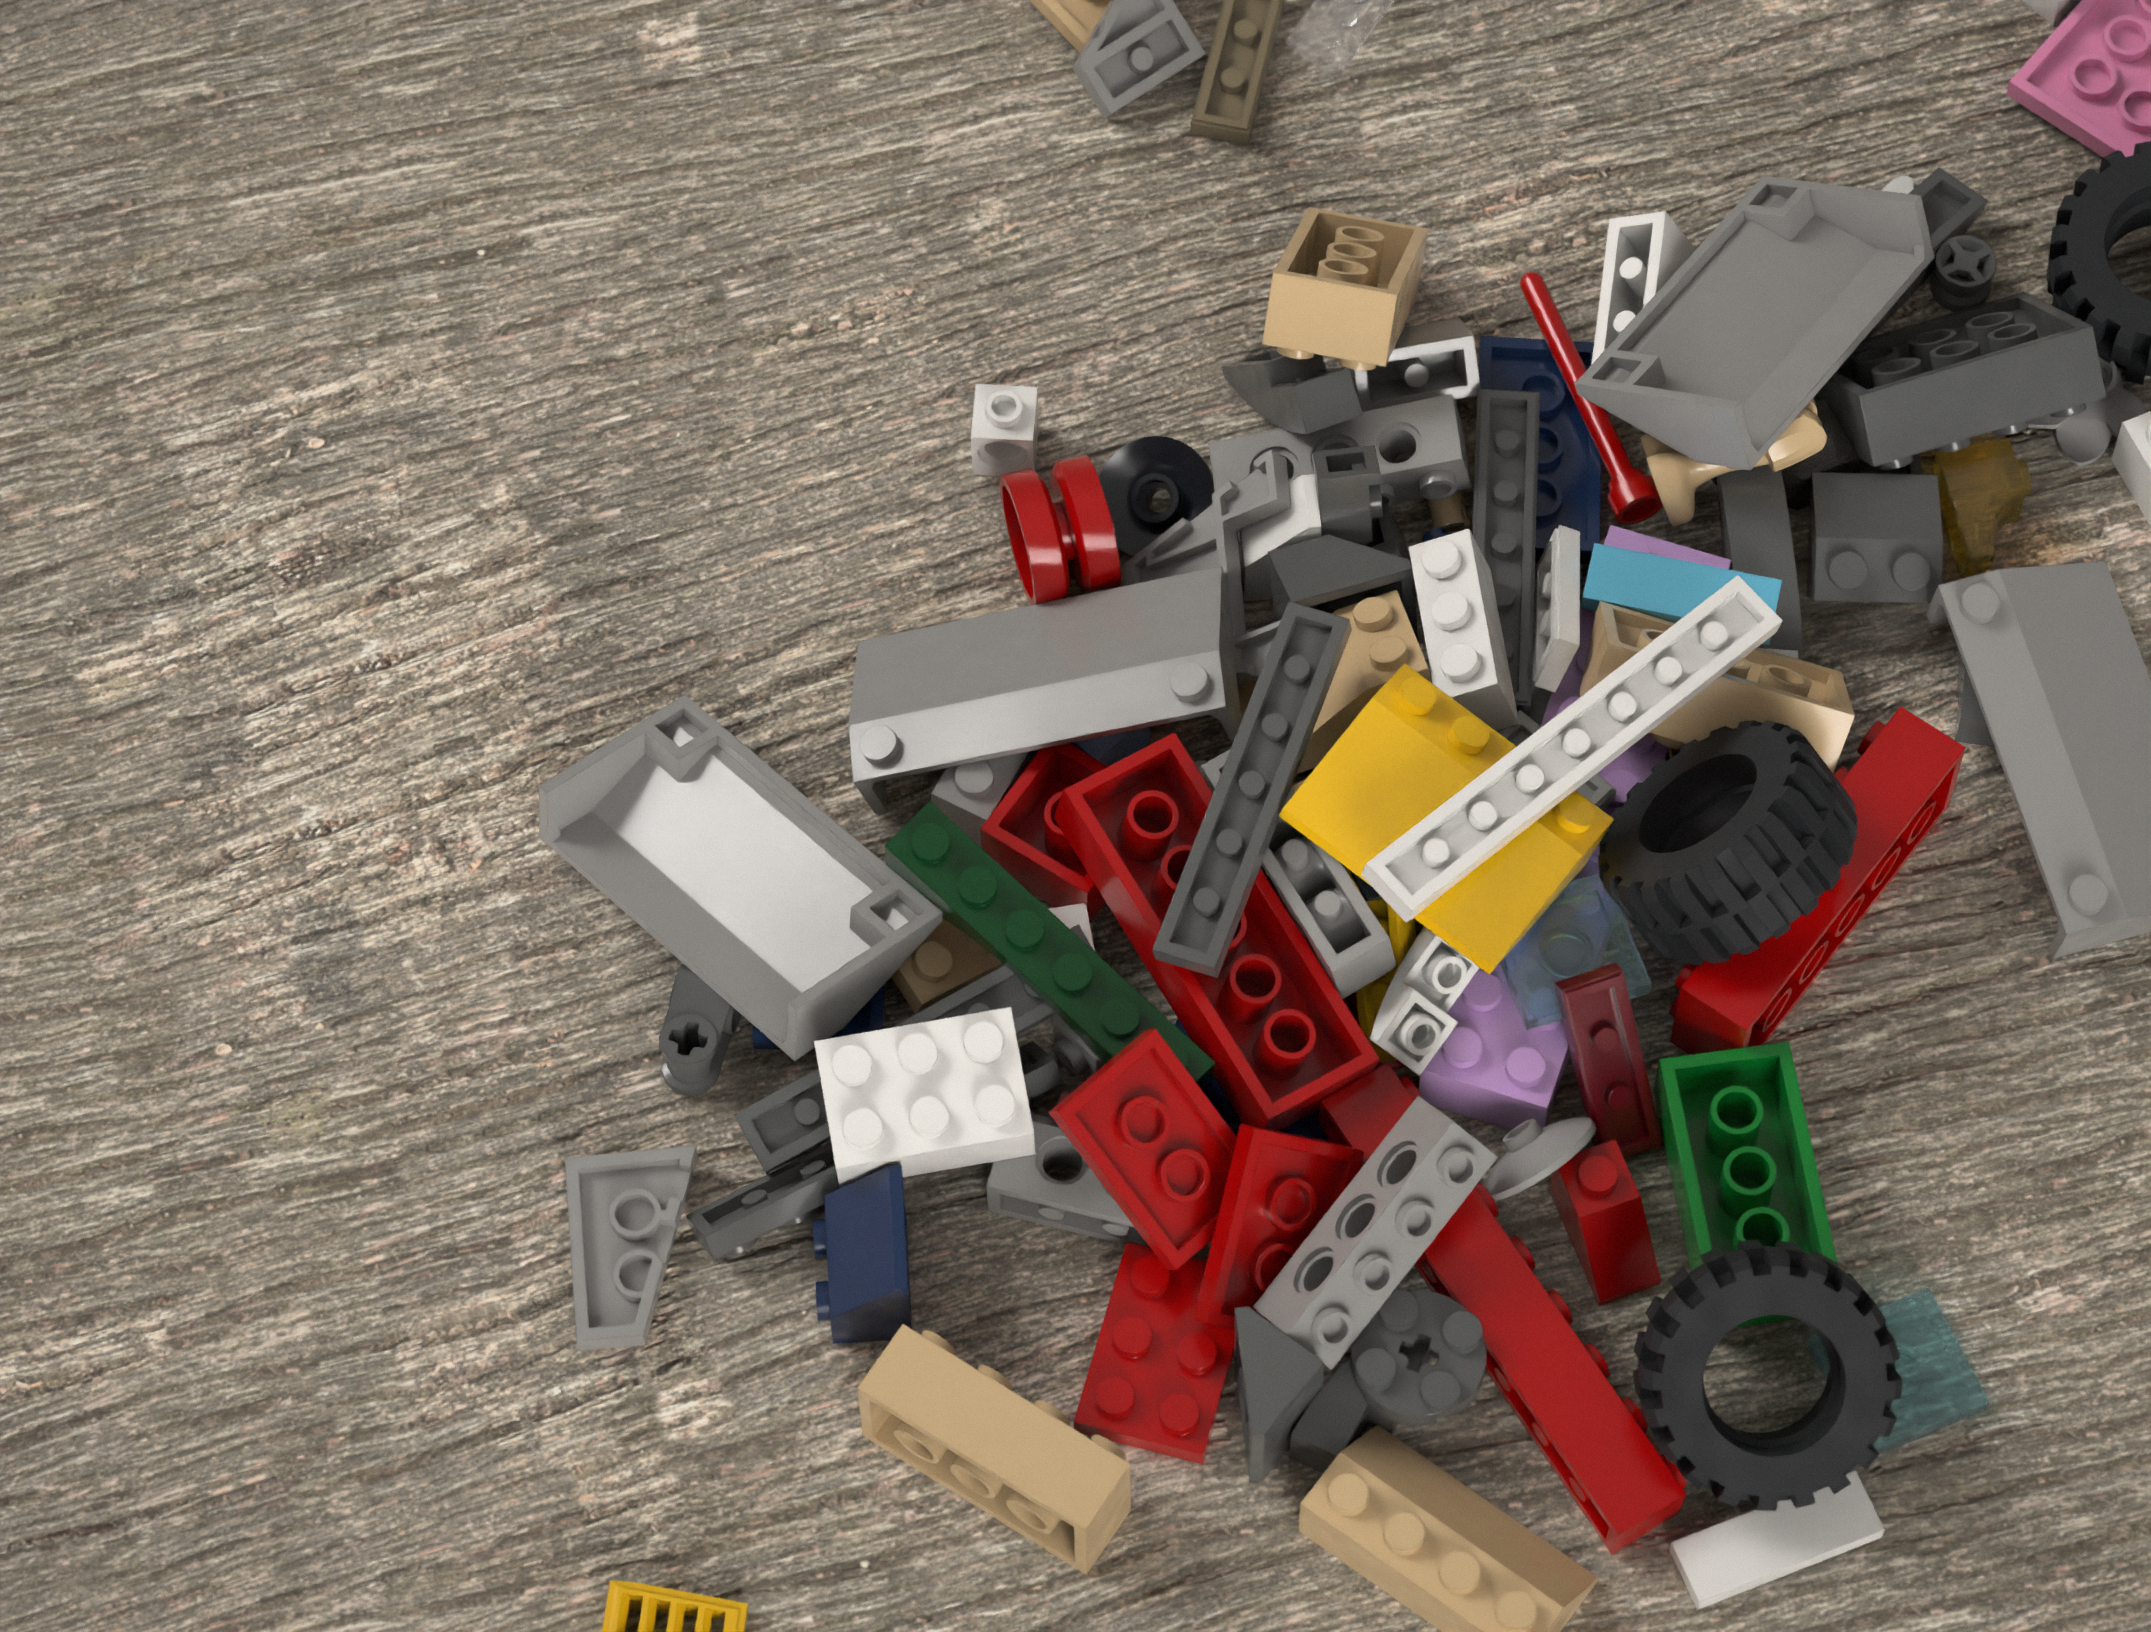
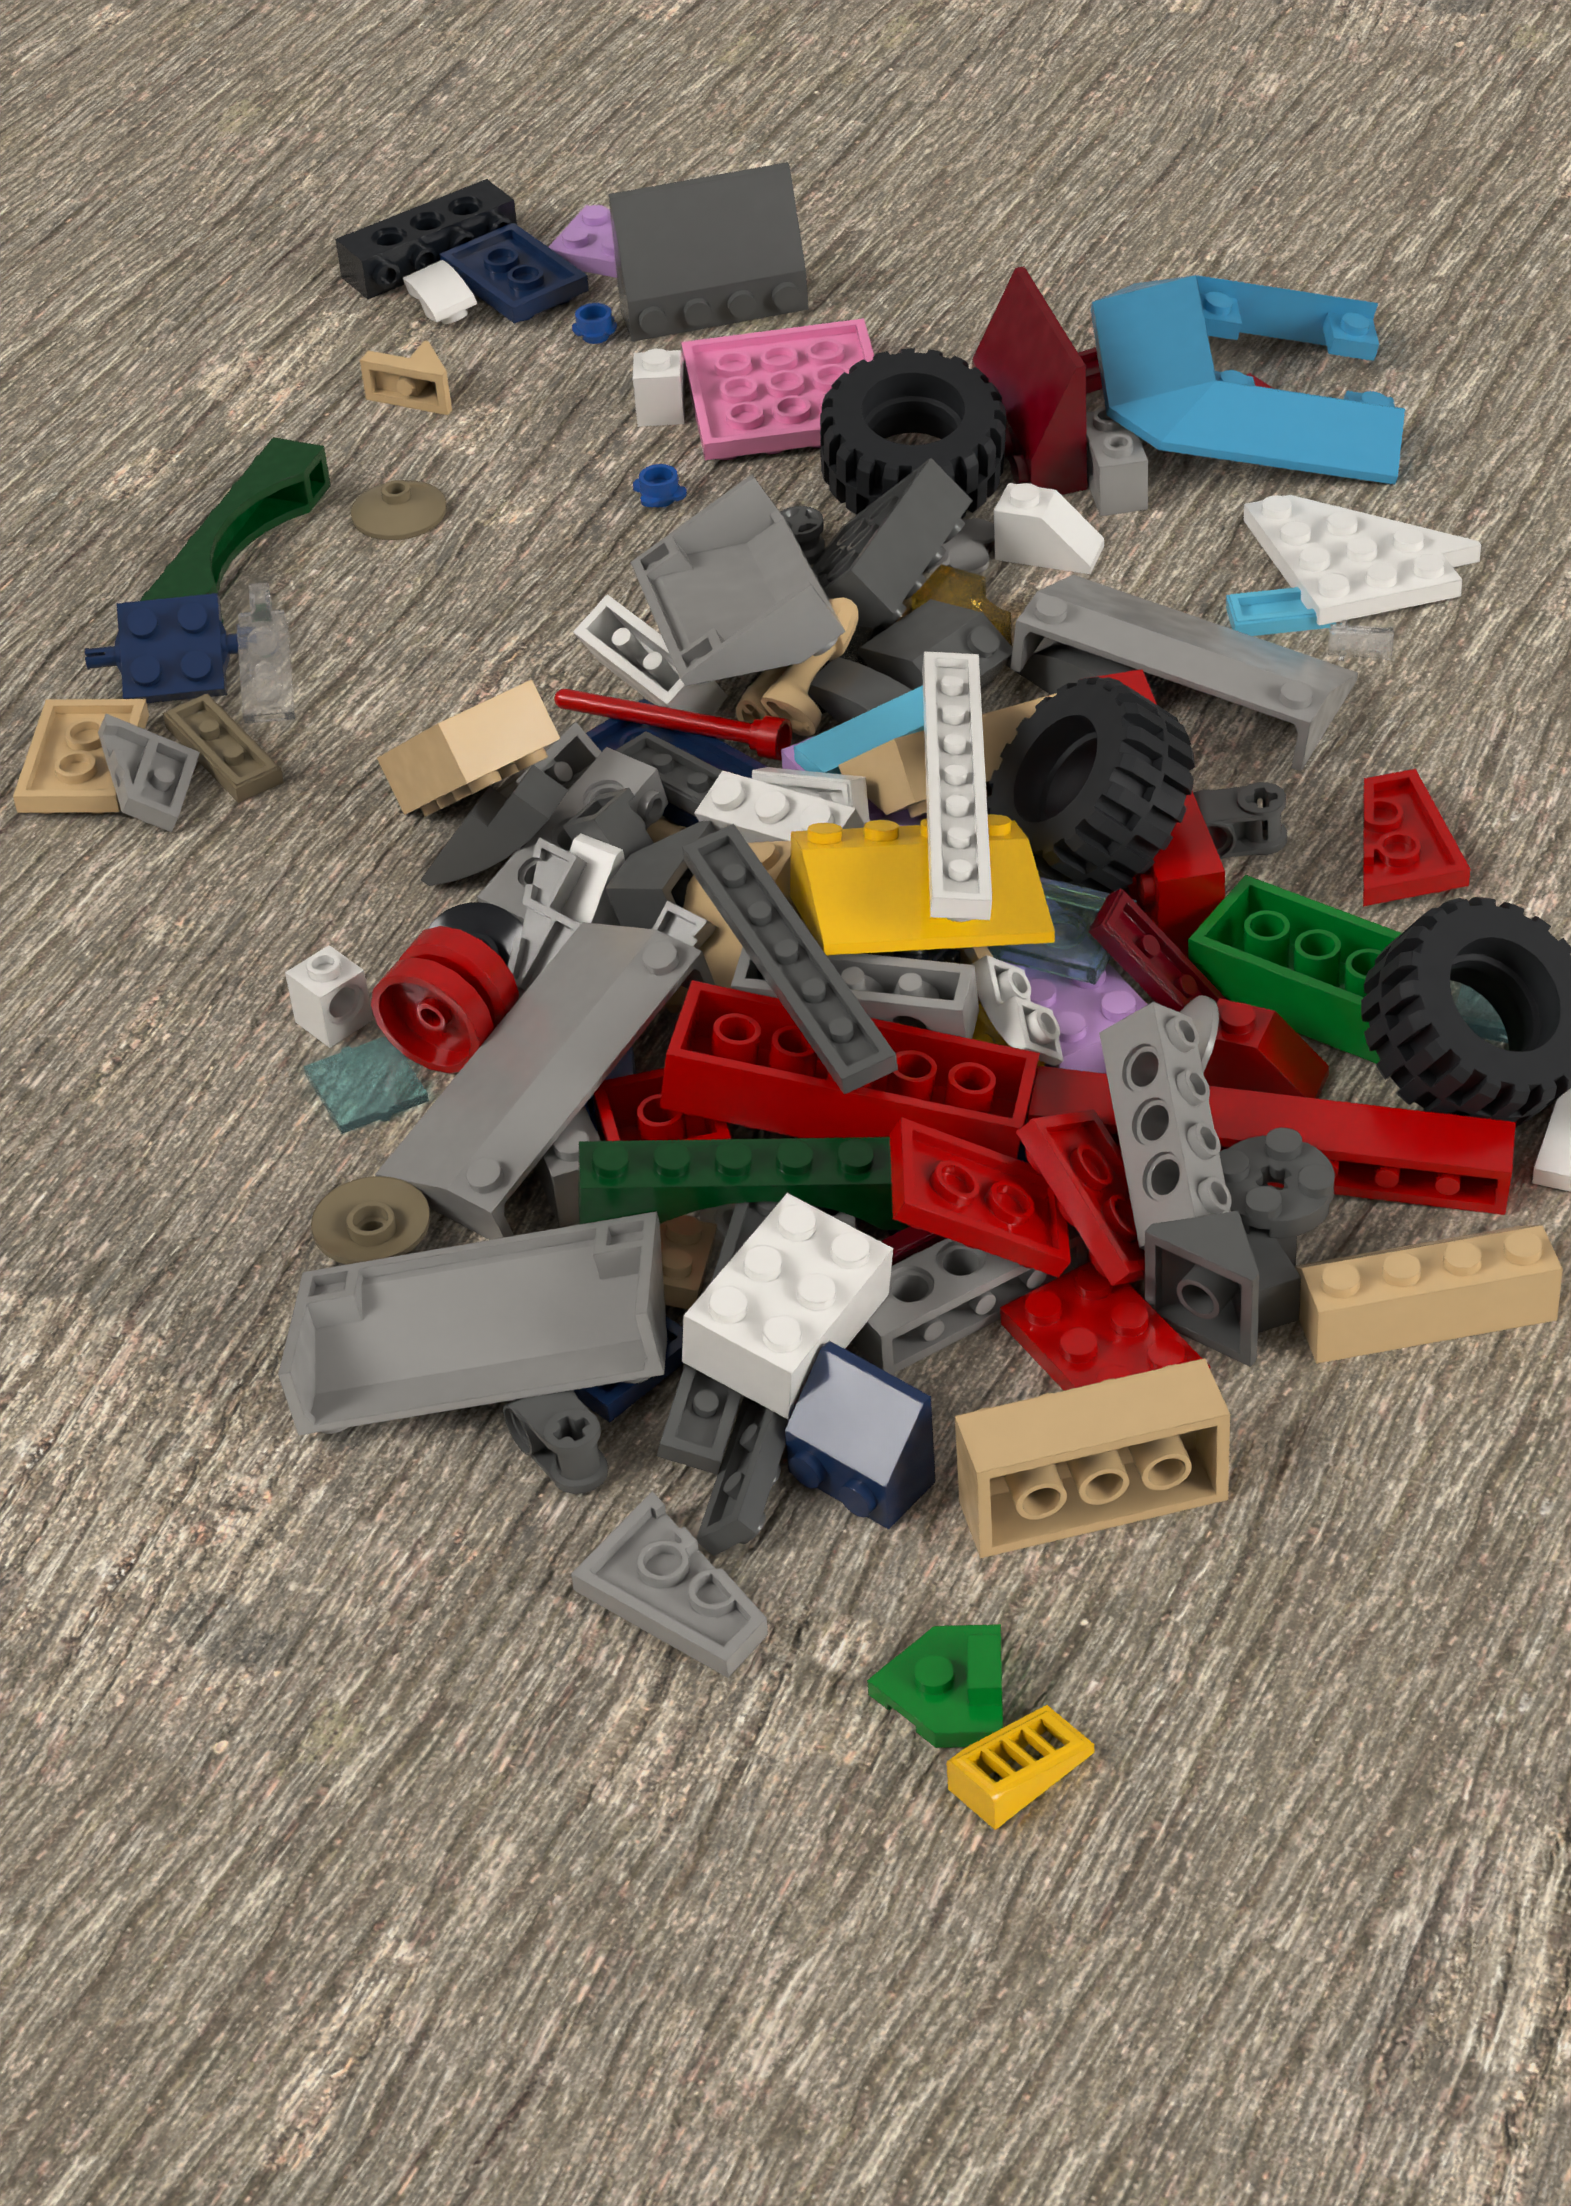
camera: 45 degrees left, 20 degrees down
none -> clear light blue piece [303,1036,429,1134]
none -> dark tan dish [311,1176,431,1264]
none -> blue plate [633,464,687,508]
none -> green plate [867,1624,1003,1748]
none -> dark grey piece [1193,782,1287,859]
none -> red wing [1363,769,1470,906]

